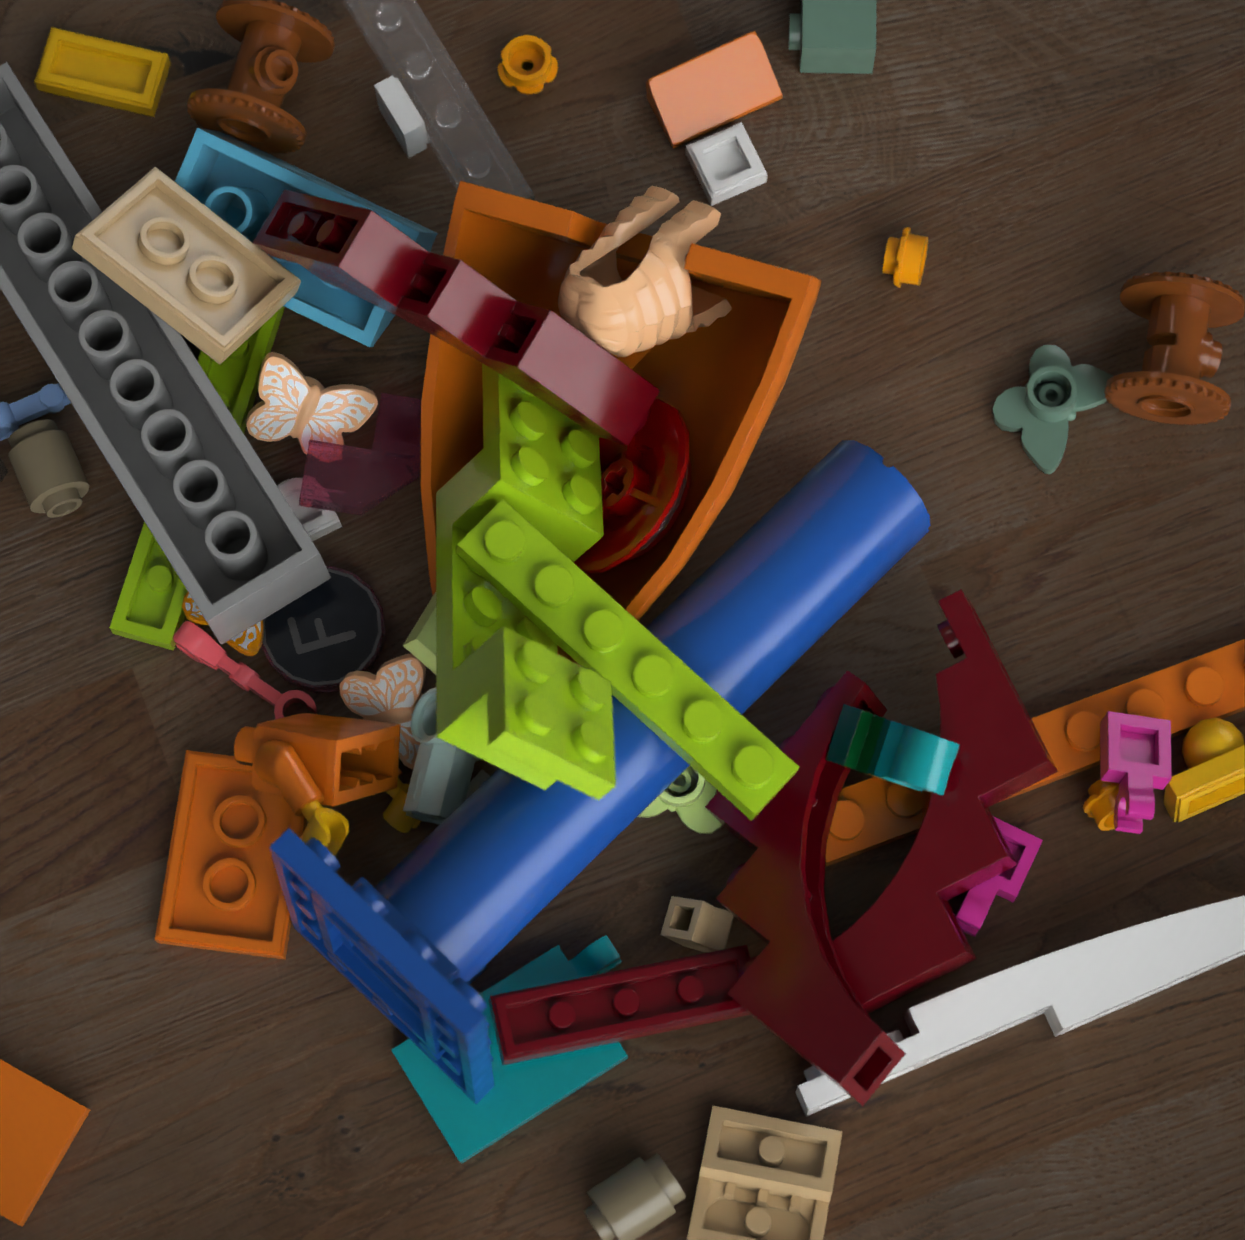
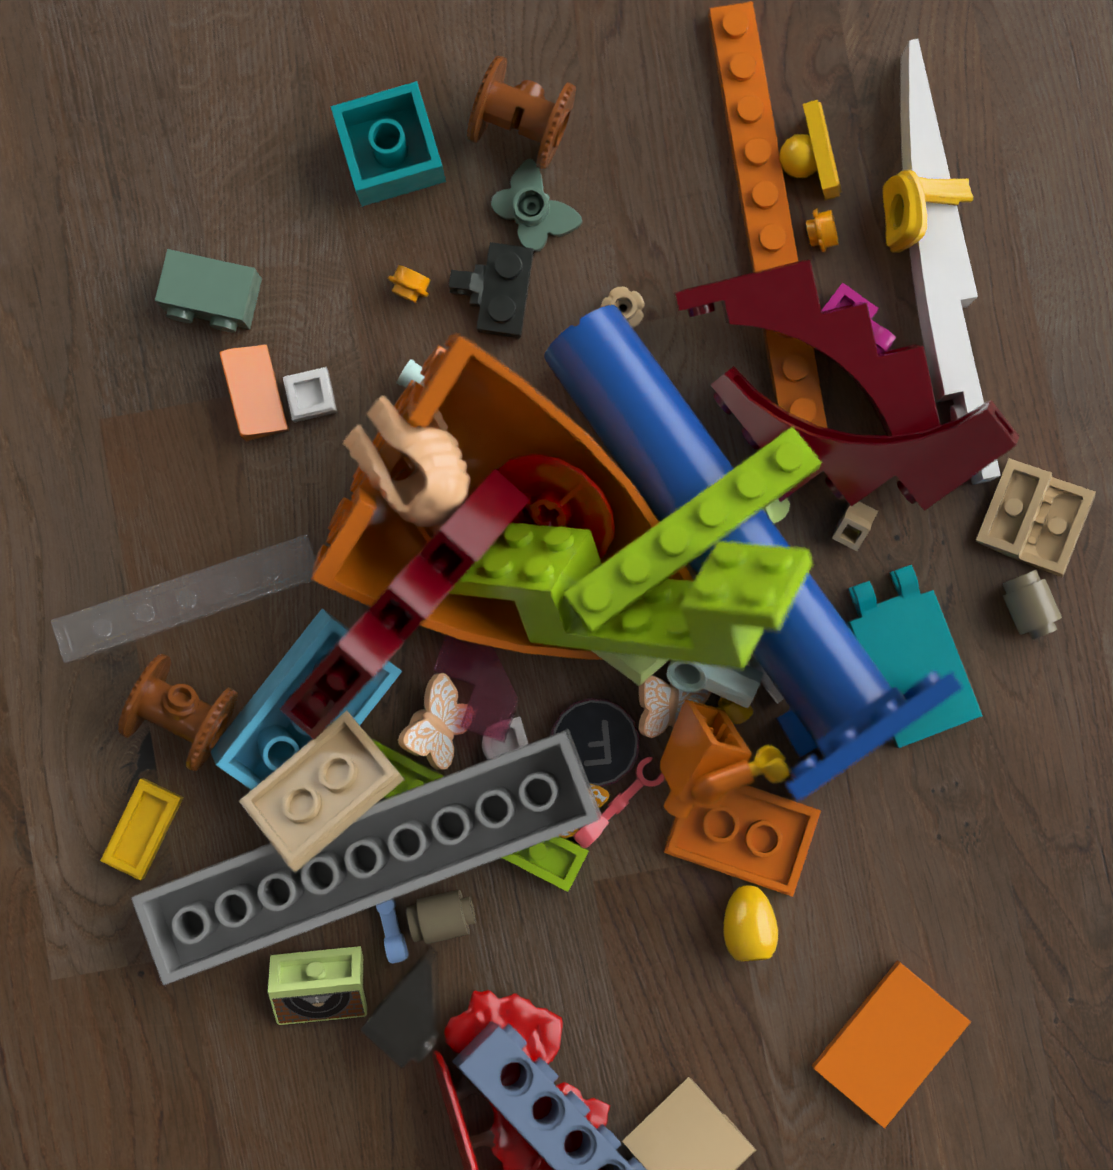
camera: 80 degrees left, 10 degrees up
white tile [374,75,428,158] -> none
dark red tile [488,945,750,1065] -> none
light orange plate [498,35,558,95] -> none
leg [825,704,960,796] -> none
dark pink plate [1100,711,1172,834] -> none
none -> teal brick [330,81,446,206]
none -> pearl dark grey hinge [448,242,534,338]
none -> tan plate [601,287,645,328]
none -> yellow animal [723,885,778,961]
none -> yellow piece [883,169,973,253]

